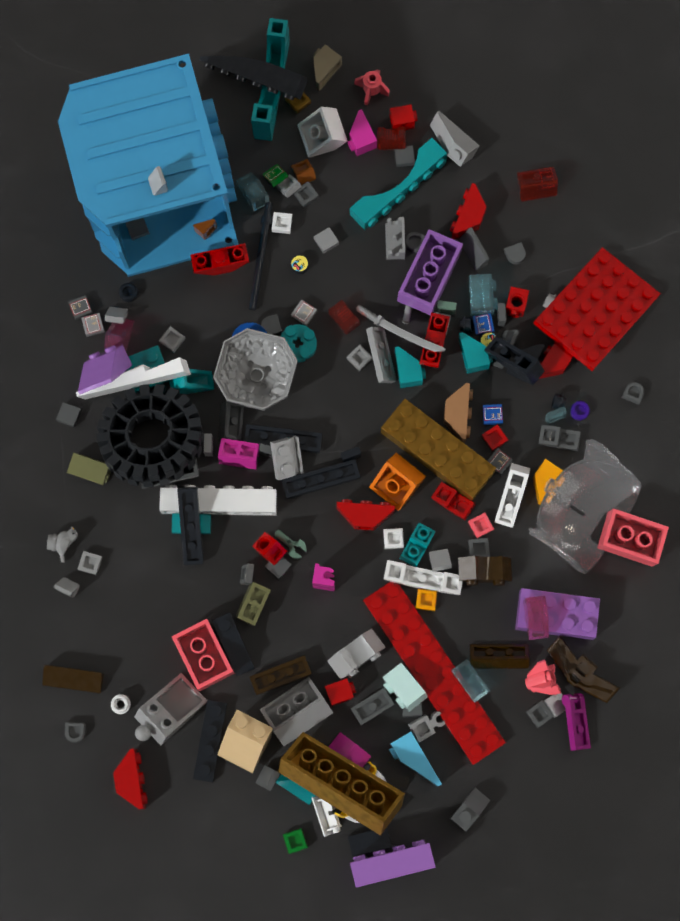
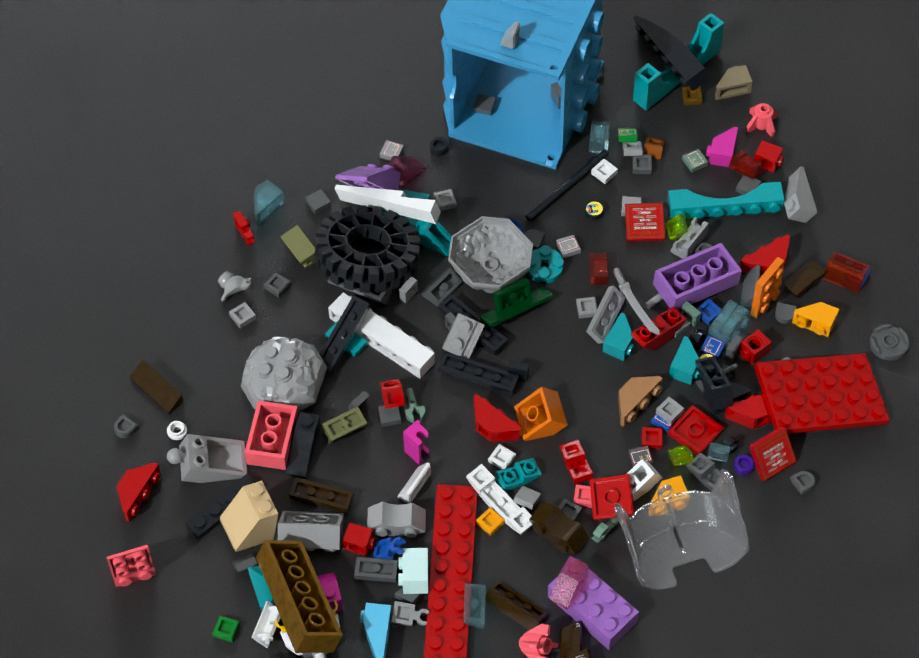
camera: 35 degrees right, 20 degrees down
light grey slope [54,577,80,598] -> none
dark grey tile [68,295,93,320] -> none
light grey tile [105,306,128,324] -> none
red slope [190,243,249,275] -> none
dark orange slope [193,219,217,240] -> none
dark pink hinge [218,438,260,470] -> none
white slope [297,106,347,157] -> none
pearl gold brick [381,399,496,501] -> none
coral brick [597,508,669,567] -> none
none -> coral slope [107,545,156,587]
none -> red plate [233,211,255,246]
none -> light grey rock [241,337,327,412]
none -> clear light blue slope [254,179,285,225]
none -> dark grey tile [264,272,291,298]
none -> blue plate [373,537,406,560]
none -> white slope [398,462,431,503]
none -> dark green bracket [480,278,553,327]
none -> red plate [589,474,635,521]
none -> sand green bar [591,517,621,544]
none -> red tile [625,203,665,242]
none -> light grey tile [656,397,684,425]
none -> clear neon green plate [666,214,688,241]
none -> red tile [668,405,724,455]
none -> clear neon green plate [668,446,693,466]
none -> sand green tile [682,149,708,173]
none -> blue plate [697,299,723,326]
none -> red tile [749,426,796,481]
none -> orange plate [750,257,784,319]
none -> dark brown slope [783,260,827,298]
none -> light orange slope [792,302,839,337]
none -> dark grey tile [869,324,910,361]

